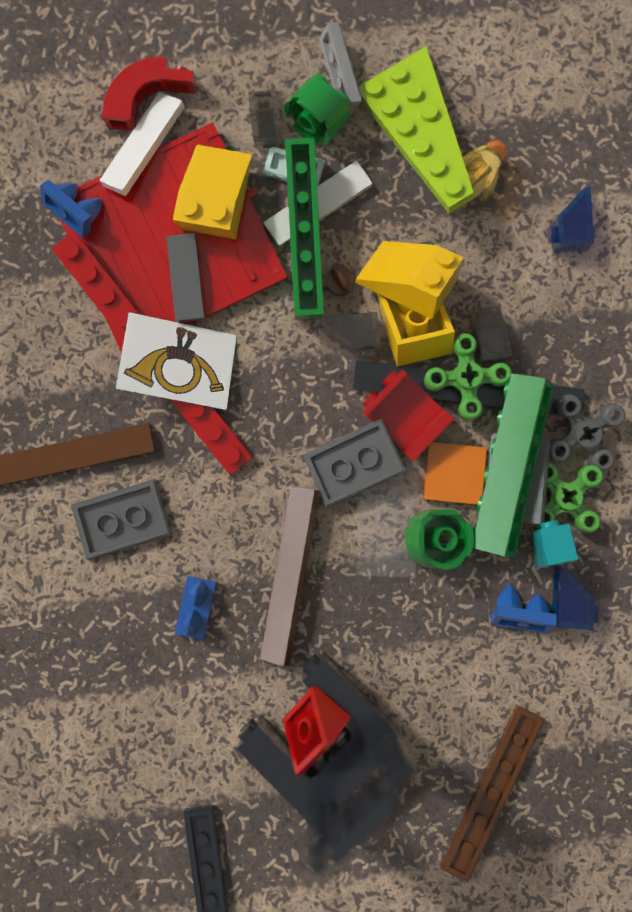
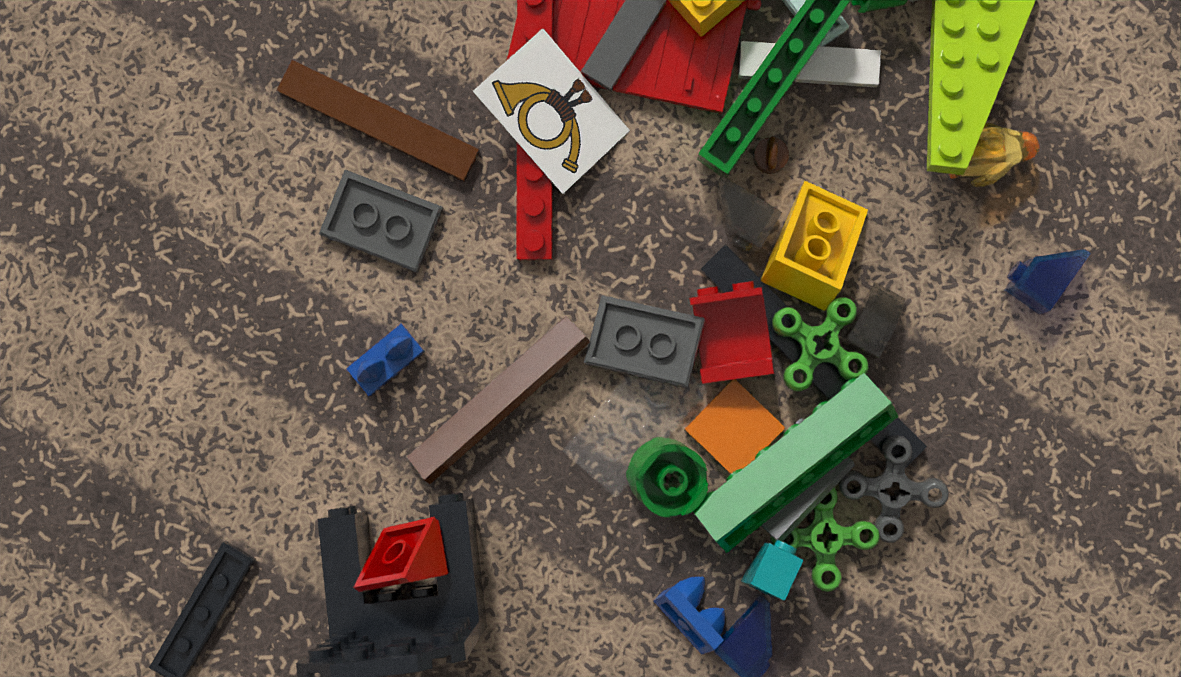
camera: 45 degrees right, 0 degrees up
yellow slope [355,241,464,319] -> none

